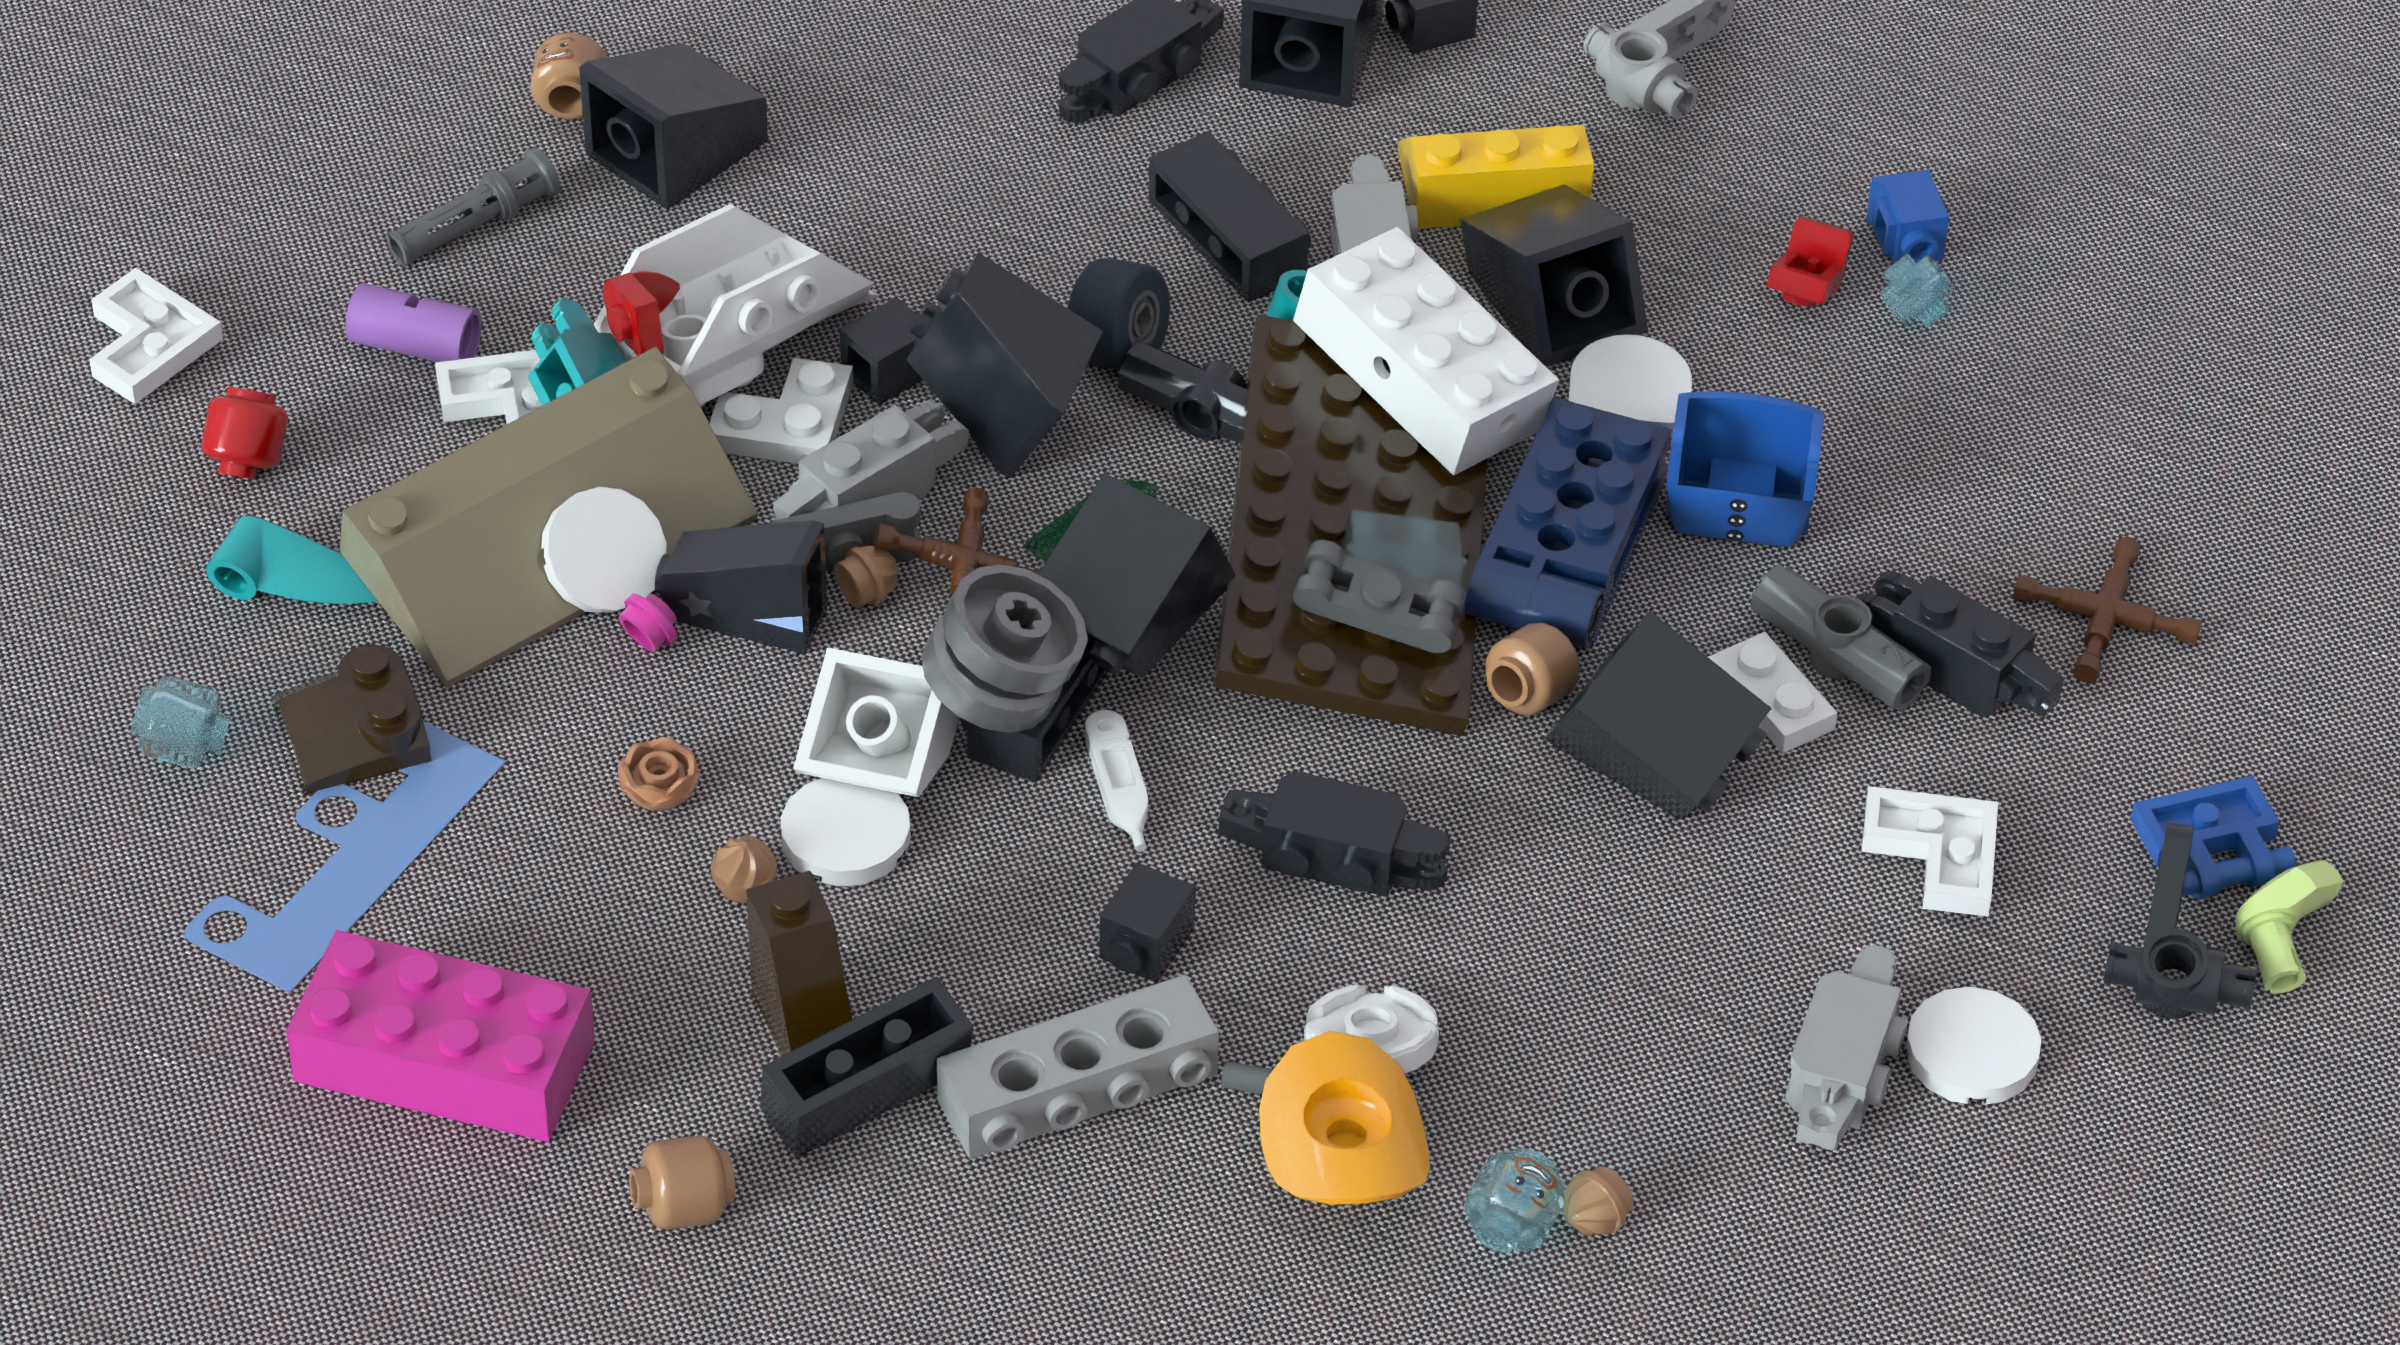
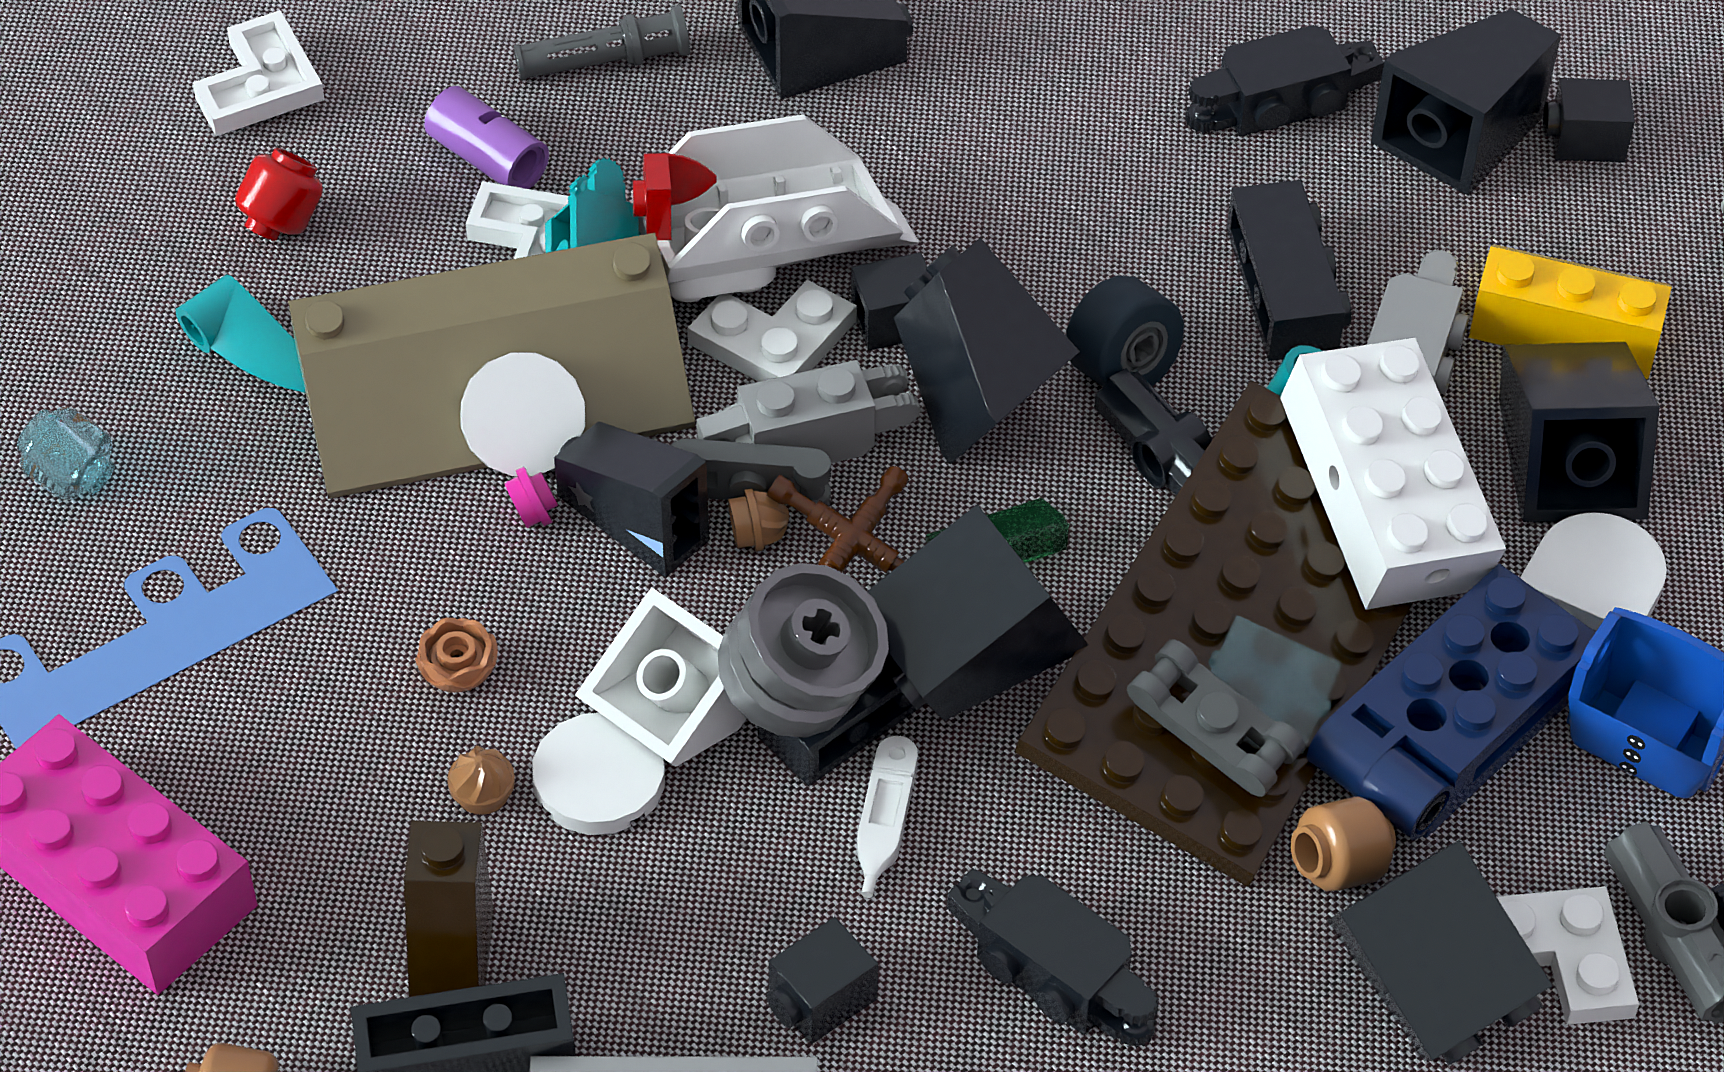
camera: 25 degrees right, 5 degrees up
dark brown slope [272,645,431,795] -> none

